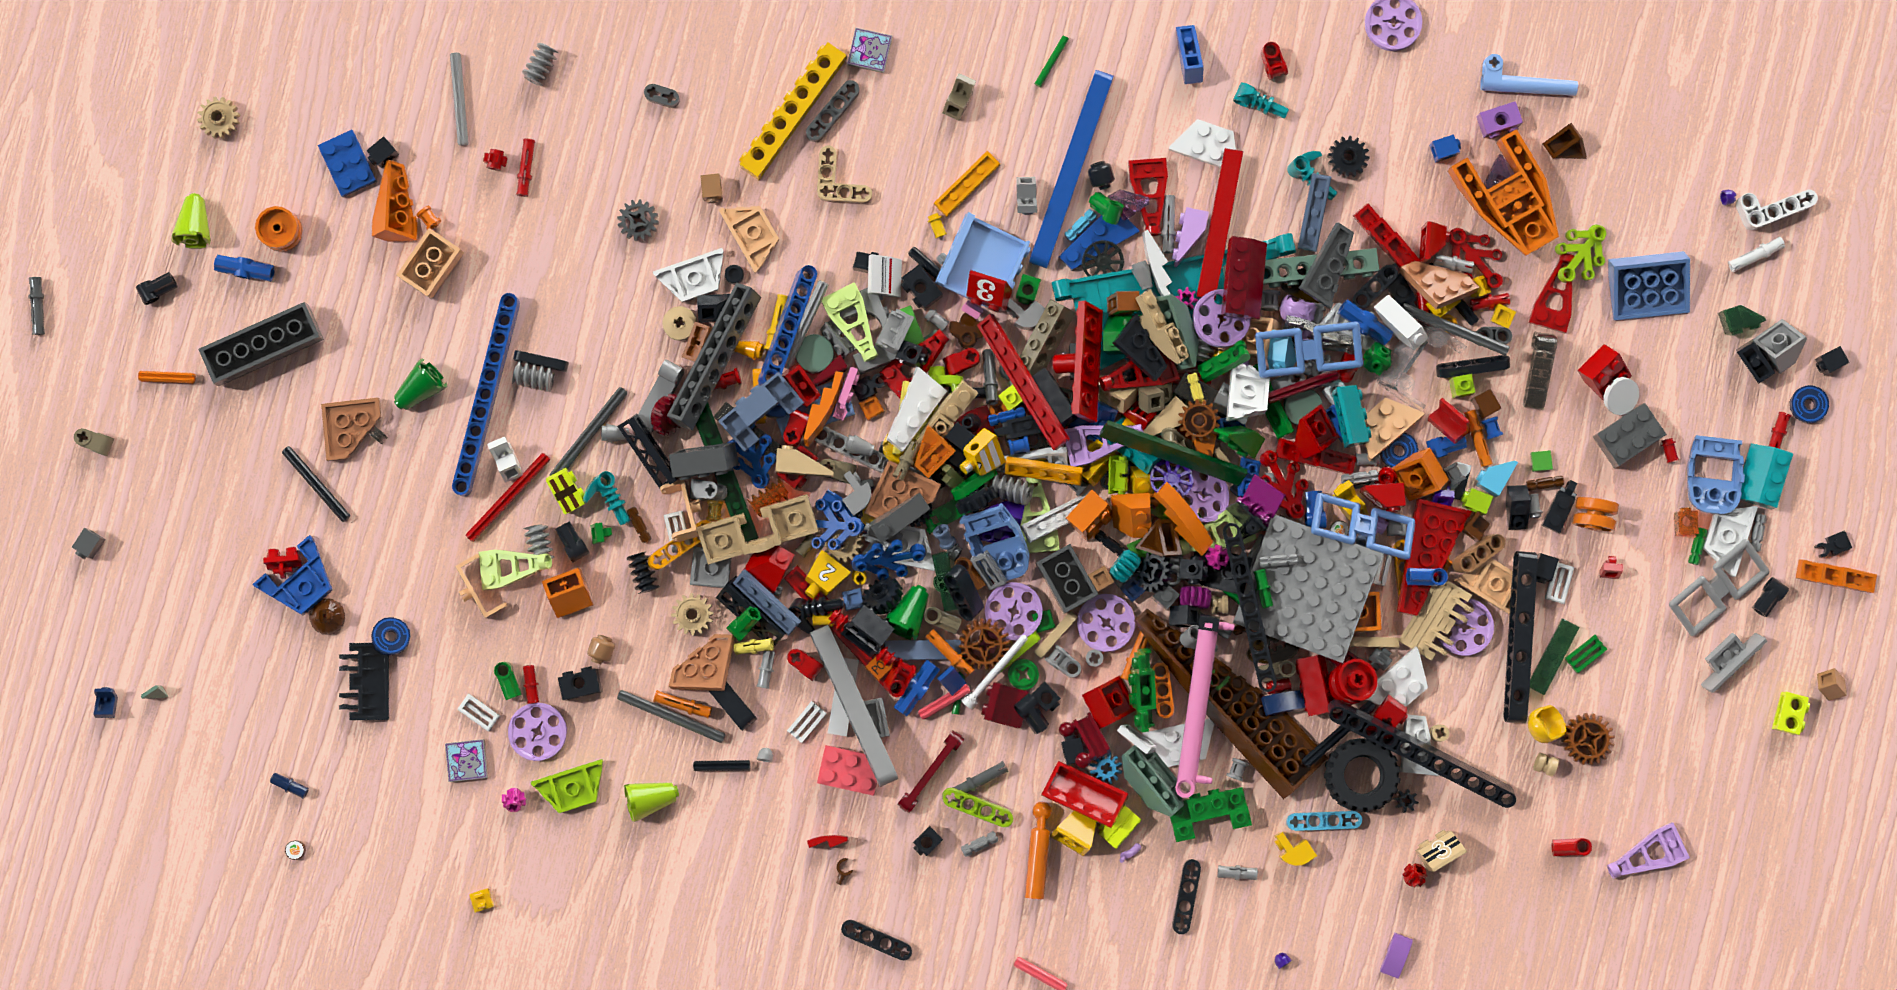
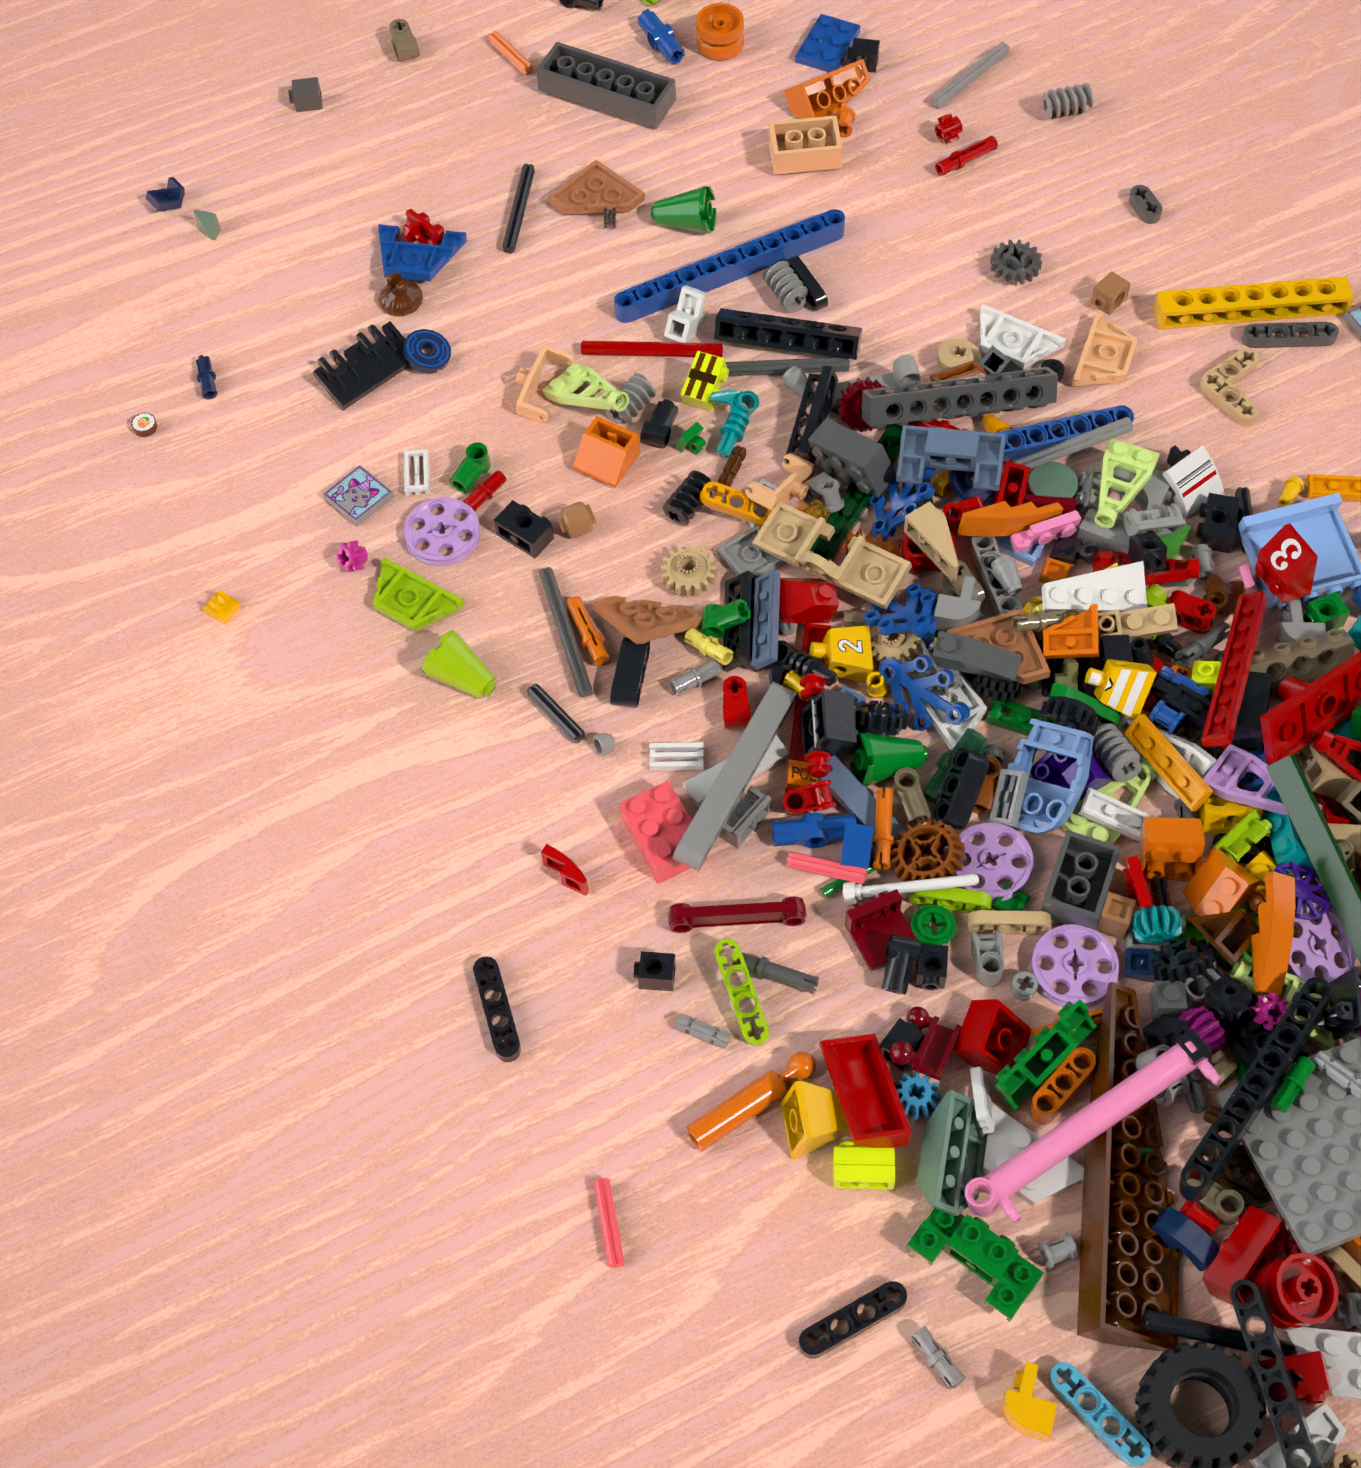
camera: 55 degrees right, 25 degrees down
reddish brown piece [836,858,853,885] -> none
sand blue bush [933,524,956,550] -> none
lavender piece [1119,843,1141,863] -> none
none -> black brick [714,308,862,360]
none -> red wing [1123,855,1152,908]

